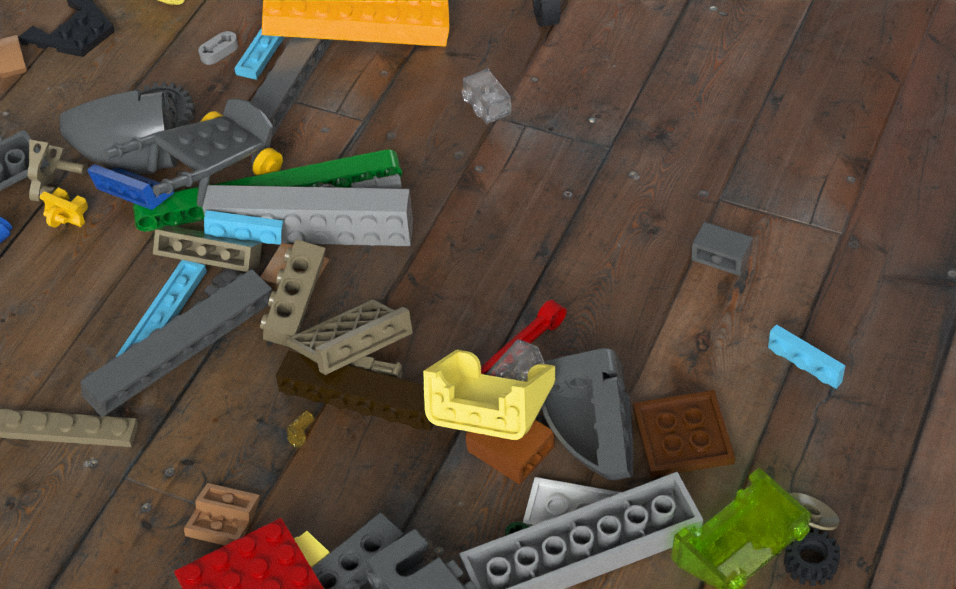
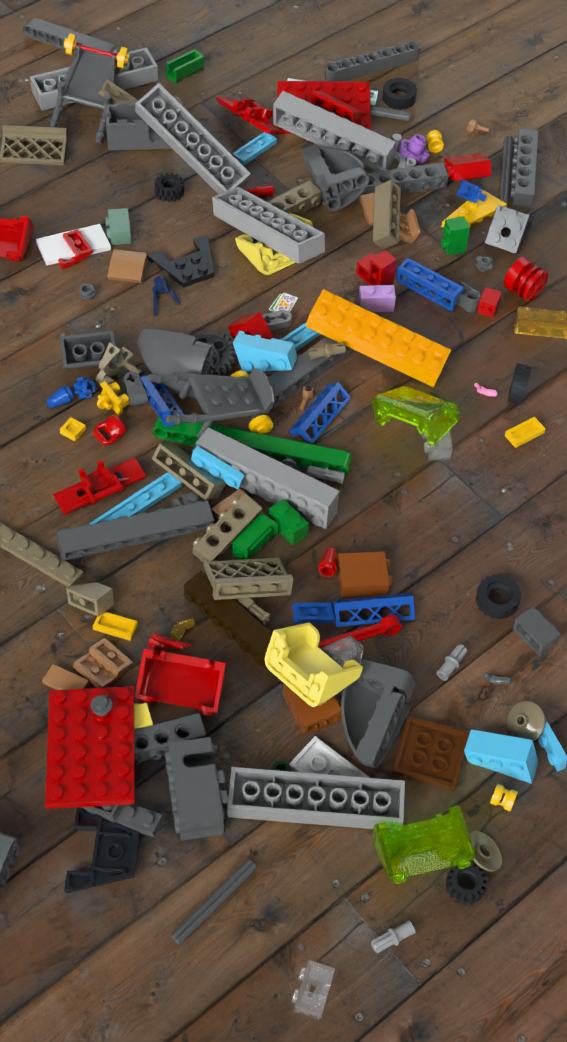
camera: 20 degrees right, 5 degrees up
none -> medium nougat tile [42,664,89,690]
none -> red piece [53,457,146,515]
none -> yellow plate [60,417,86,441]
none -> dark tan slope [66,582,114,617]
none -> blue gear [73,376,96,399]
none -> dark grey plate [91,695,112,716]
none -> red piece [93,415,127,446]
none -> yellow tile [93,612,138,641]
none -> dark grey piece [124,372,148,407]
none -> red windscreen [135,649,227,716]
none -> red plant [148,633,192,652]
none -> dark blue plant [152,276,180,316]
none -> red brick [227,312,275,340]
none -> green window [232,513,279,560]
none -> medium azure wedge [233,331,298,372]
none -> sticker [269,293,298,312]
none -> green brick [269,499,309,546]
none -> blue fence [289,382,351,444]
none -> blue plate [292,602,335,624]
none -> medium nougat hand [299,386,313,410]
none -> dark tan pin [308,342,346,360]
none -> red cone [318,548,337,577]
none -> blue fence [332,593,415,627]
none -> dark orange brick [337,551,392,597]
none -> clear neon green windscreen [371,386,460,446]
none -> light grey axle [436,645,467,681]
none -> medium azure wedge [464,729,539,784]
none -> bright pink piece [474,383,498,397]
none -> black tyre [476,574,521,619]
none -> dark grey piece [484,672,511,685]
none -> yellow wheel [490,784,518,811]
none -> yellow plate [505,417,545,448]
none -> dark tan dish [507,701,546,741]

